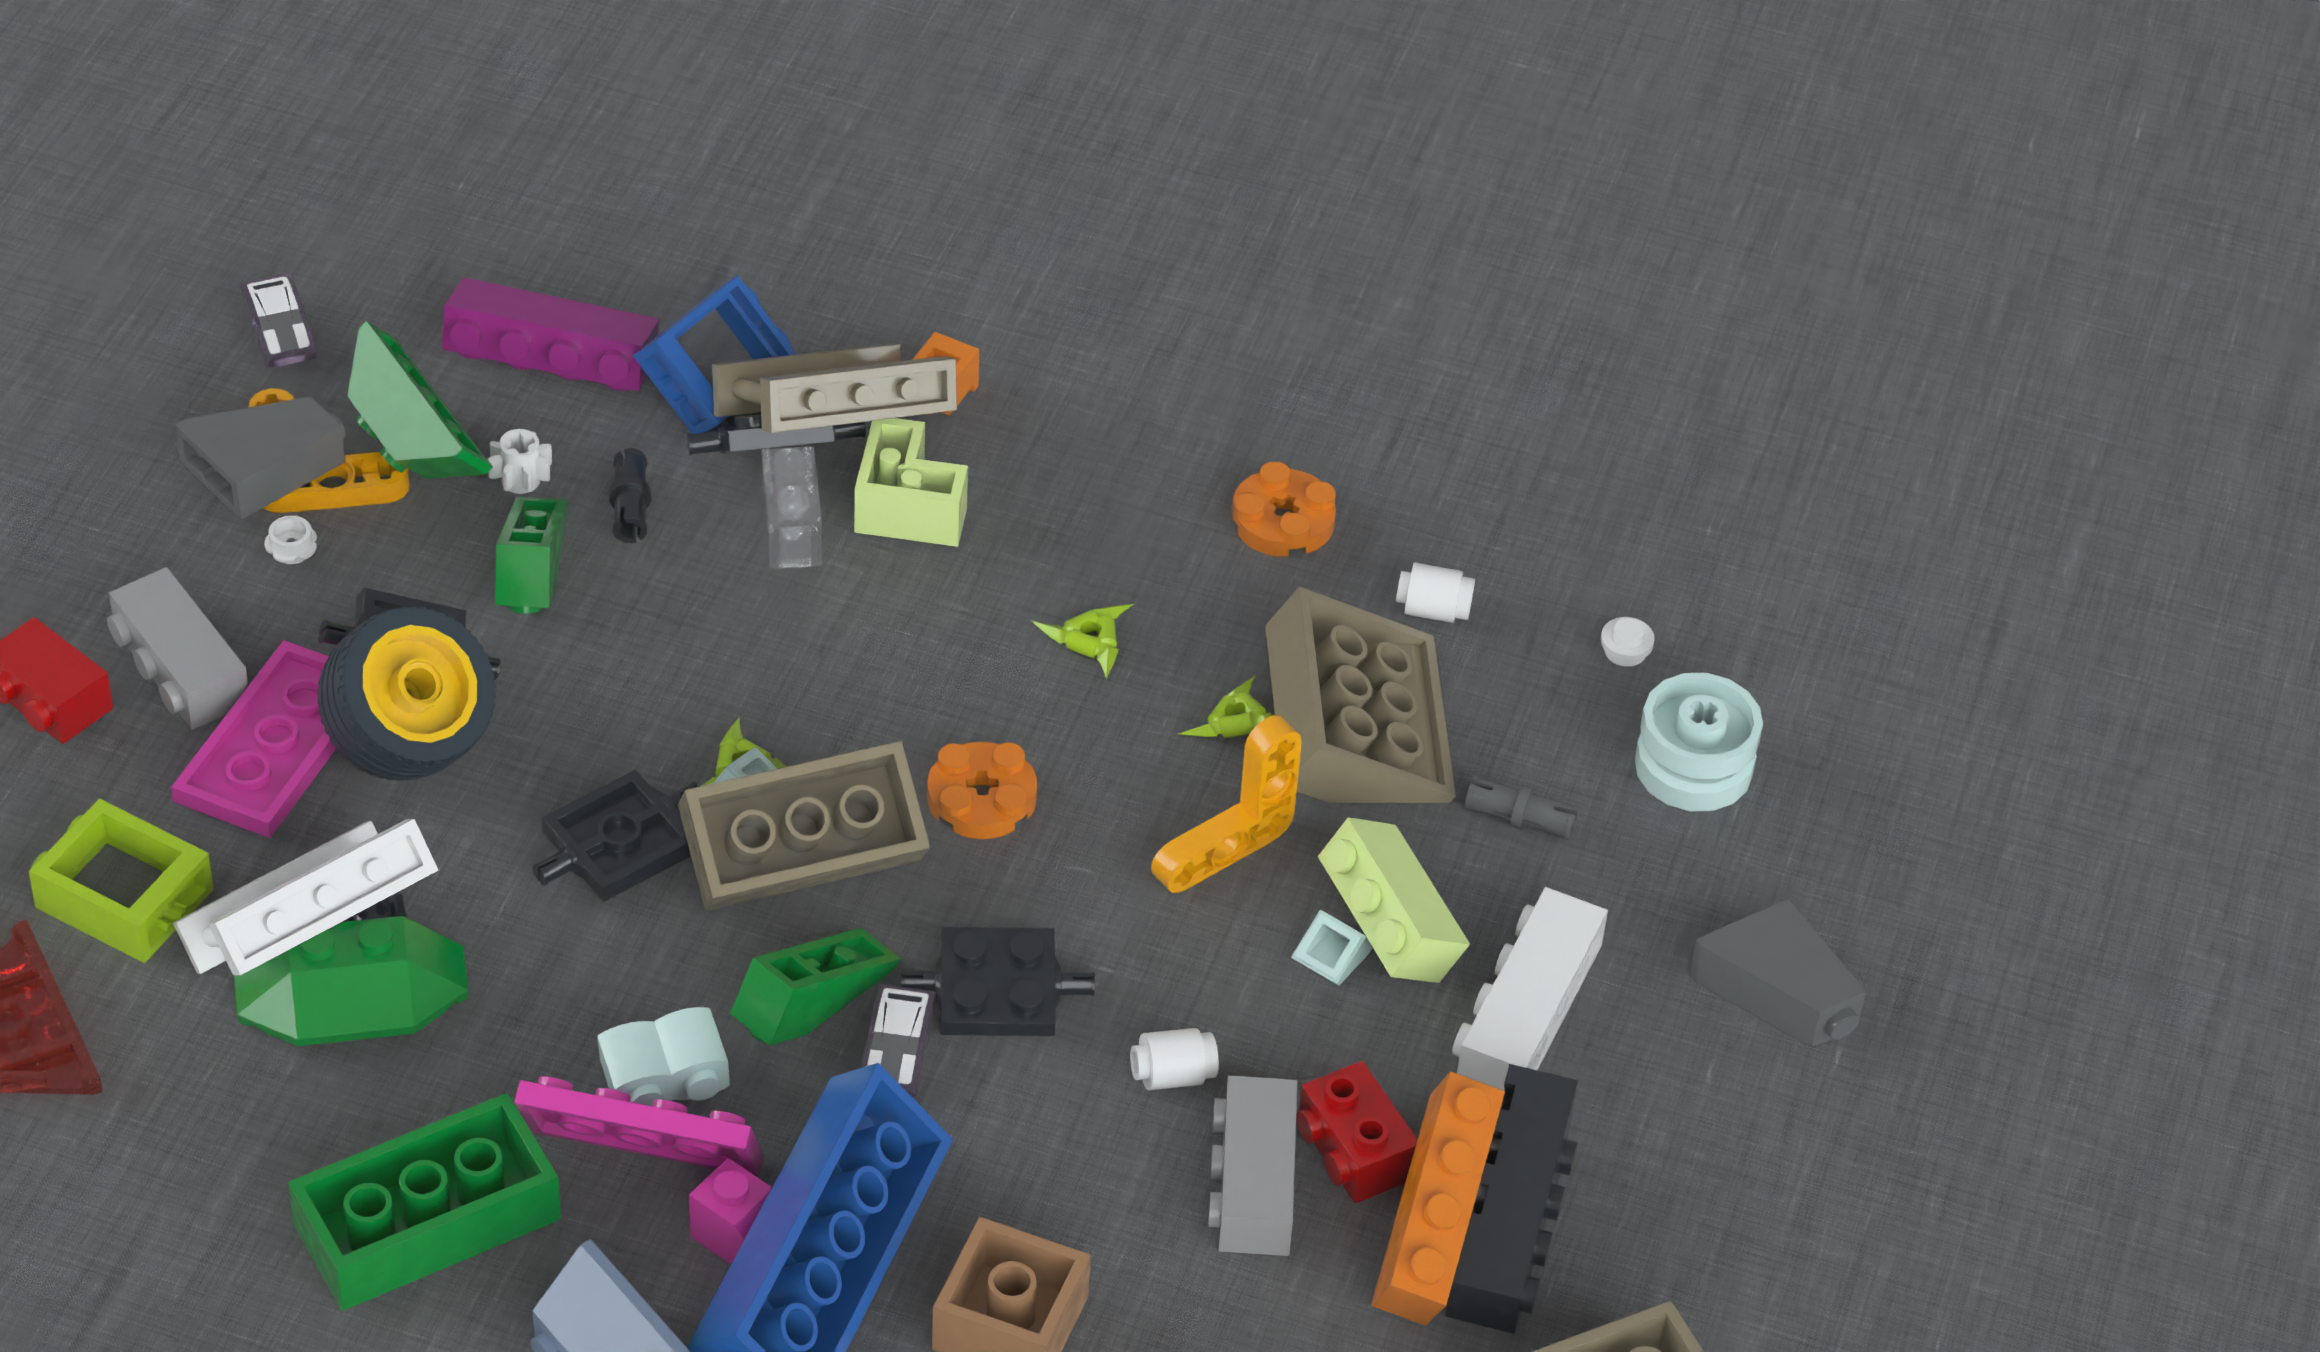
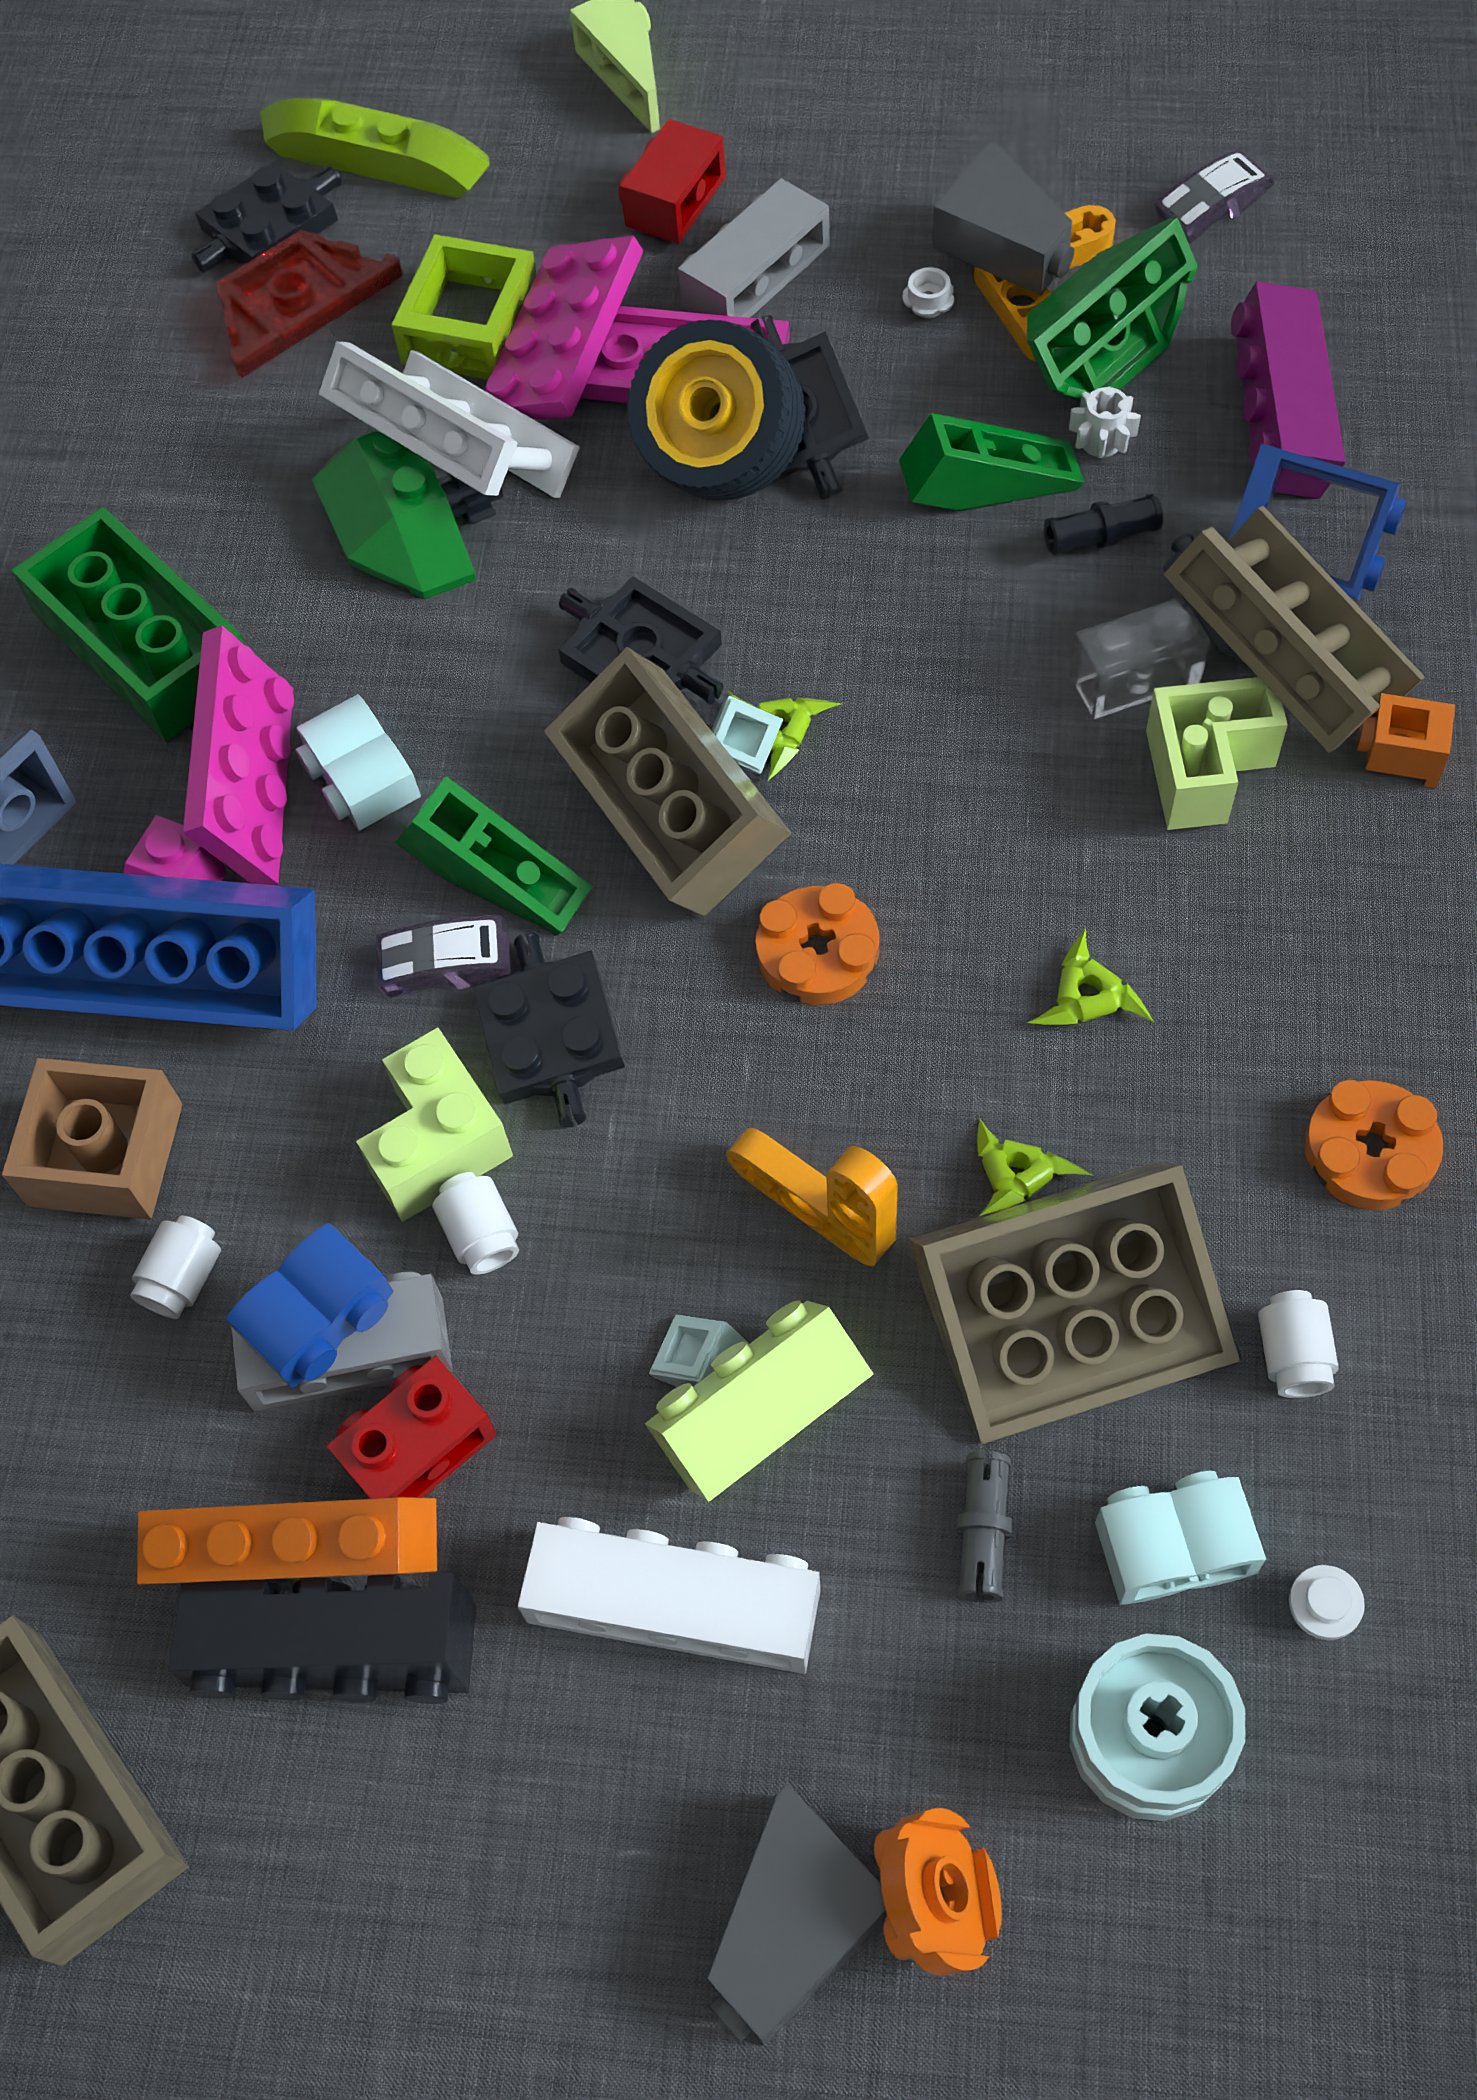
camera: 85 degrees right, 15 degrees up
none -> white brick [130,1215,221,1319]
none -> blue brick [226,1223,394,1388]
none -> yellowish green brick [356,1028,513,1222]
none -> dark pink plate [484,235,643,420]
none -> orange plate [874,1808,1002,1976]
none -> light aqua brick [1095,1471,1266,1605]

